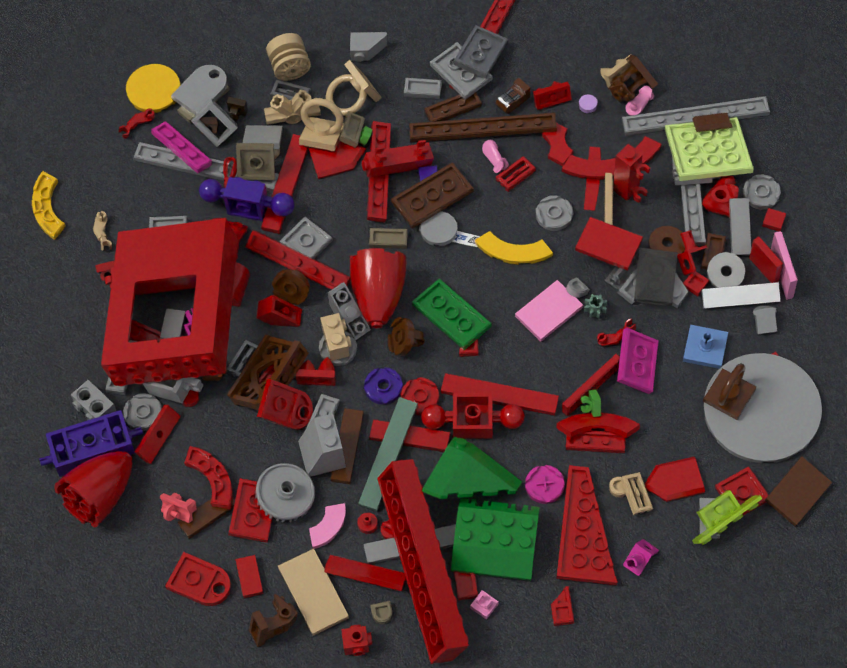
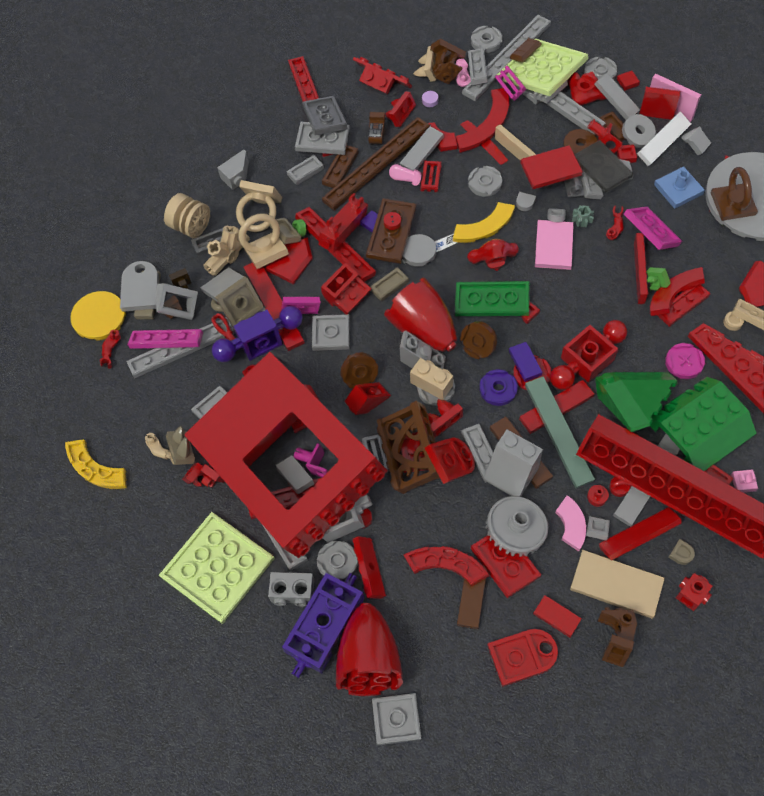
camera: 40 degrees left, 0 degrees up
coral hips [160,493,197,523] -> none
red tile [246,230,351,290] -> none
red tile [441,373,559,416] -> none
red brick [613,144,650,203] -> none
none -> yellowish green tile [159,512,275,624]
none -> dark tan tile [166,426,195,465]
none -> dark pink tile [281,297,320,314]
none -> red brick [321,263,372,315]
none -> red bracket [353,57,412,95]
none -> light grey tile [372,693,421,745]
none -> red tile [383,212,401,230]
none -> light grey tile [400,126,444,171]
none -> red head [467,239,519,271]
none -> light grey tile [468,48,488,85]
none -> light grey tile [471,26,502,53]
none -> dark pink tile [495,65,526,101]
none -> dark purple tile [509,342,543,382]
none -> light grey tile [516,192,536,211]
none -> light grey tile [586,516,610,541]

